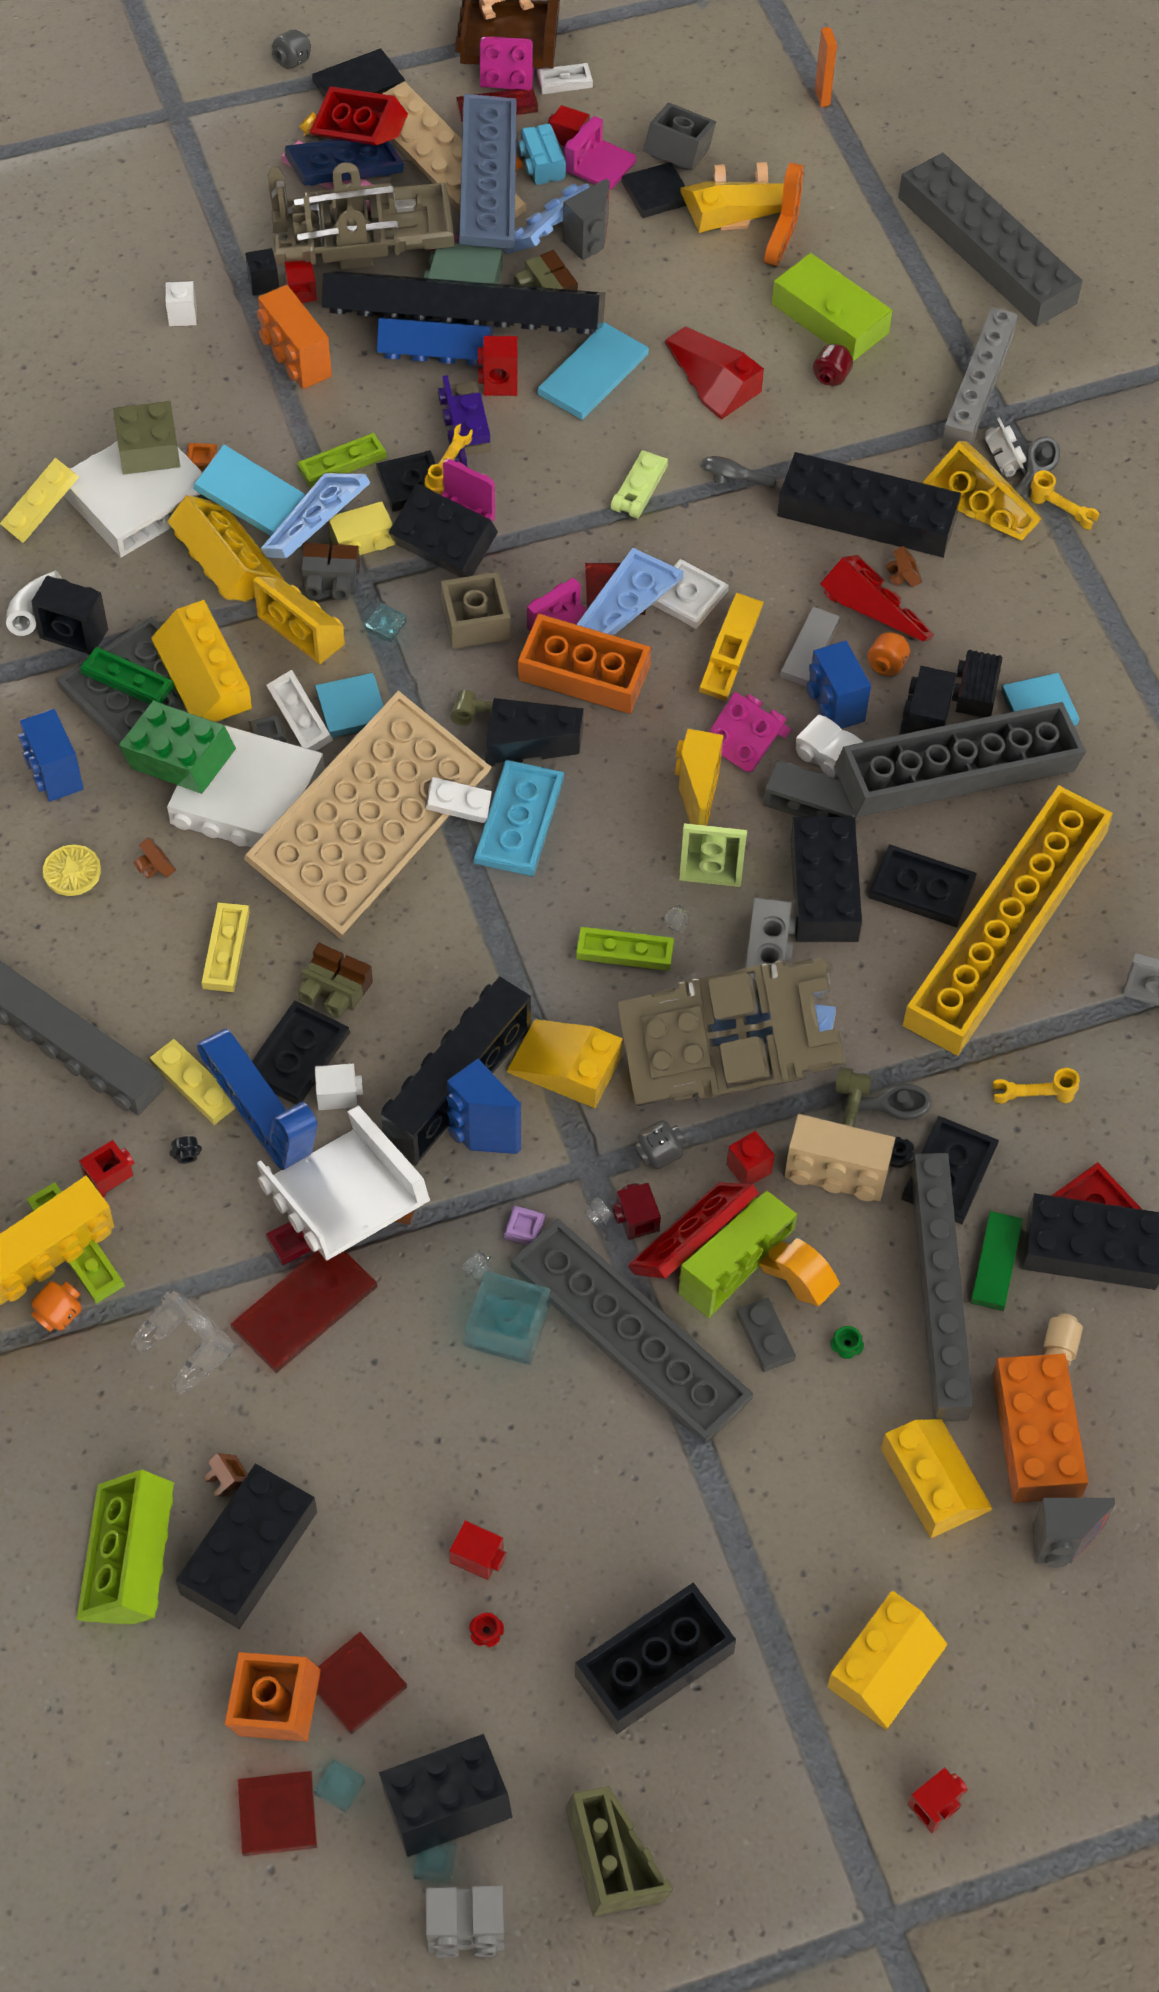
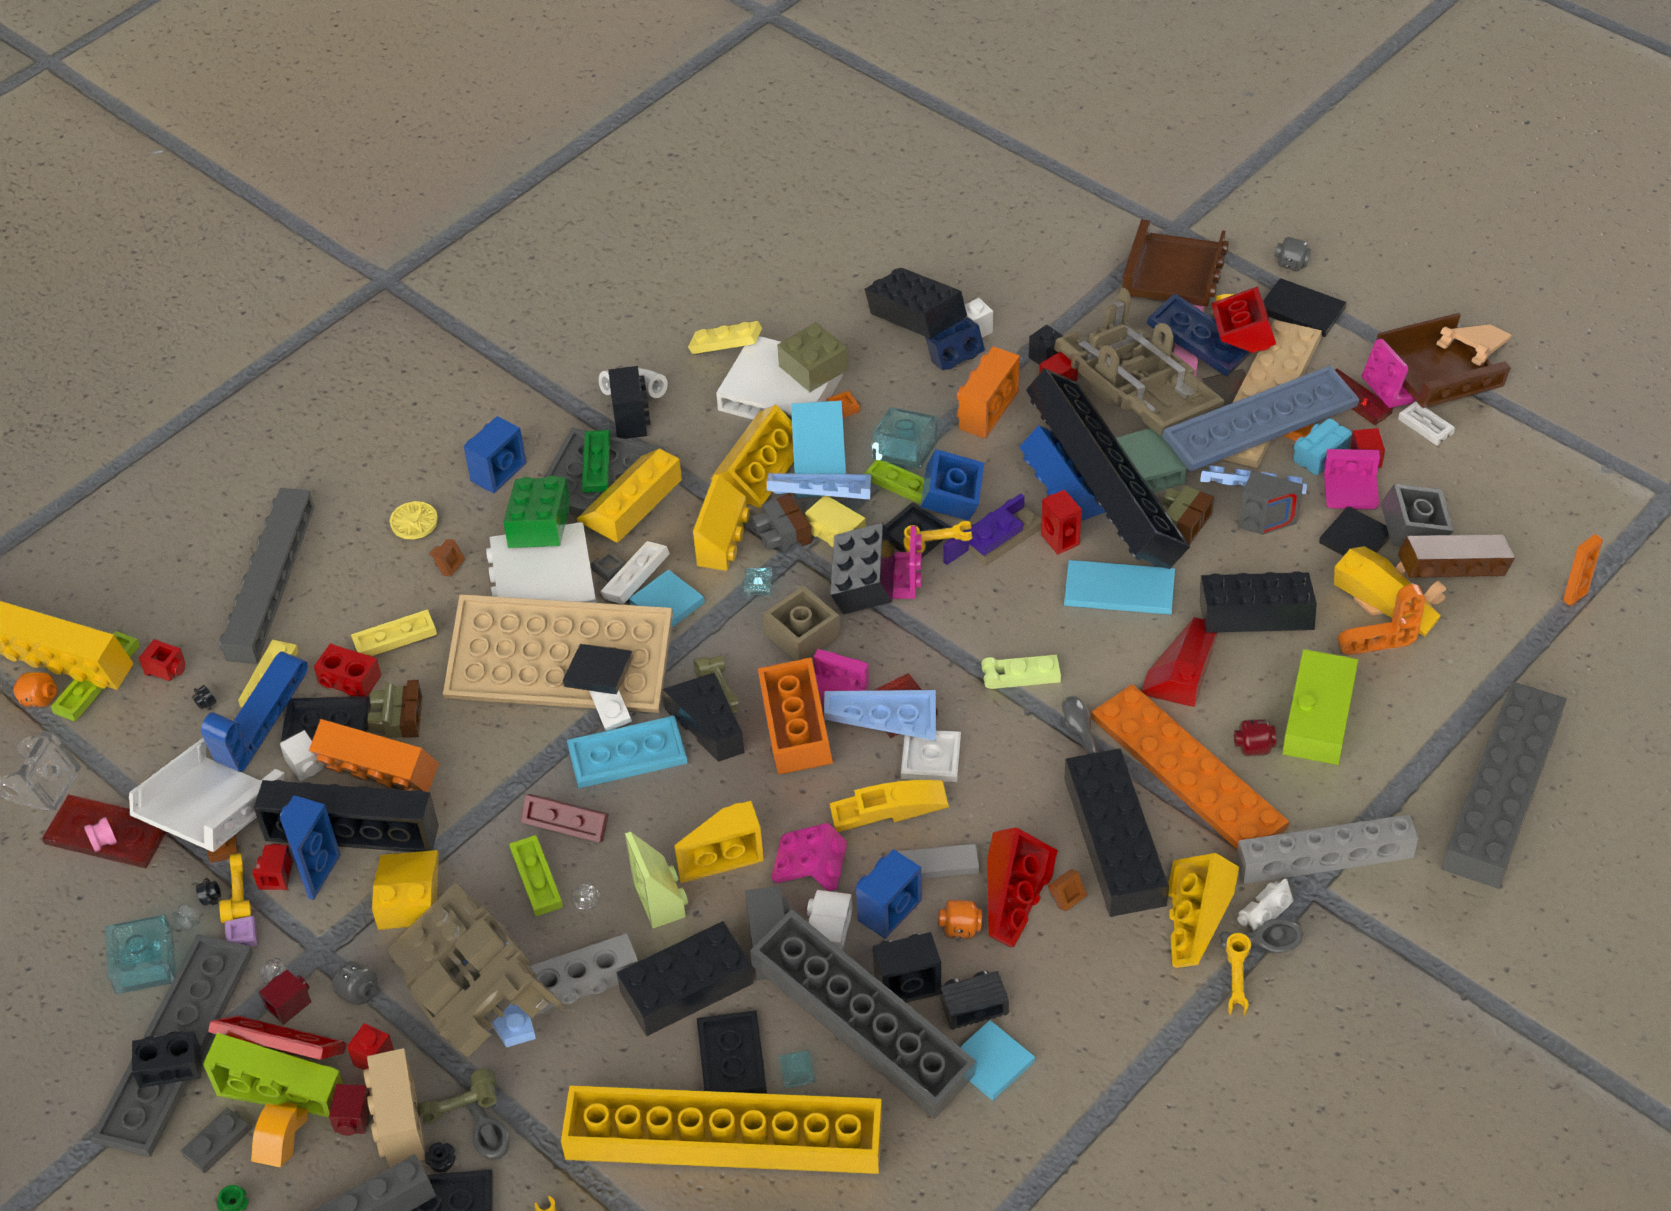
camera: 65 degrees right, 10 degrees down
none -> bright pink wheel [84,817,117,852]
none -> black brick [132,1031,201,1088]
none -> black plate [196,878,221,906]
none -> yellow brick [219,853,251,924]
none -> red brick [252,843,293,890]
none -> orange brick [309,719,439,792]
none -> red brick [314,643,382,697]
none -> dark red brick [329,1084,370,1136]
none -> plate [520,794,609,843]
none -> black tile [563,644,633,695]
none -> clear light blue plate [779,1050,815,1088]
none -> black brick [864,267,967,339]
none -> clear light blue brick [872,407,938,469]
none -> blue brick [920,449,984,521]
none -> dark blue brick [925,318,985,370]
none -> orange plate [1091,684,1290,850]
none -> reddish brown panel [1122,219,1229,307]
none -> black brick [1199,571,1317,633]
none -> brick [1398,535,1515,578]

